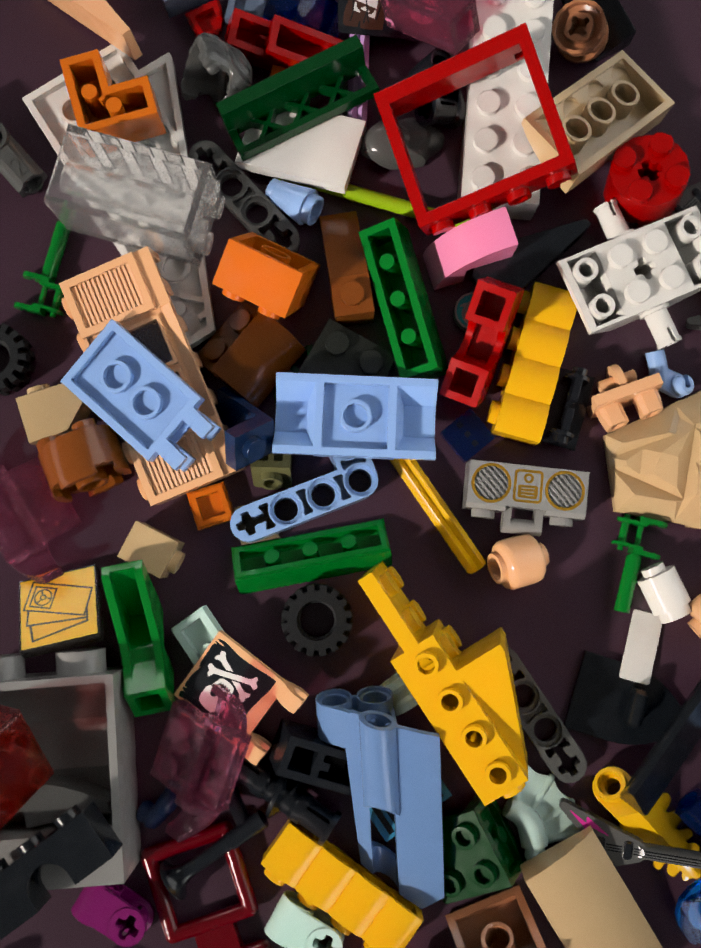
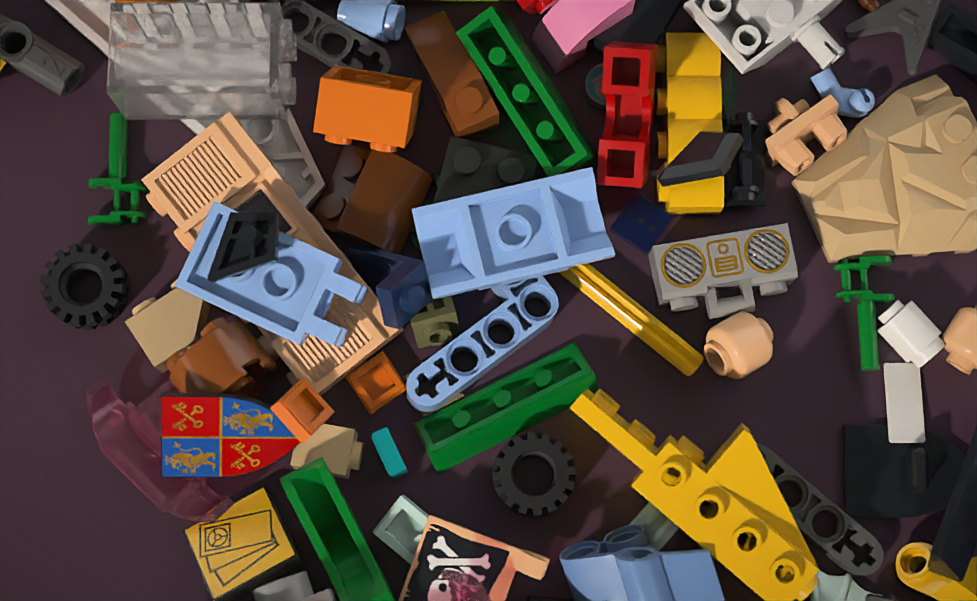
camera: 15 degrees left, 5 degrees down
none -> shield [160,392,301,478]
none -> black piece [207,212,279,282]
none -> orange tile [270,377,335,443]
none -> teal tile [371,427,408,479]
none -> black piece [657,130,744,187]
none -> dark green sticker [722,64,738,125]

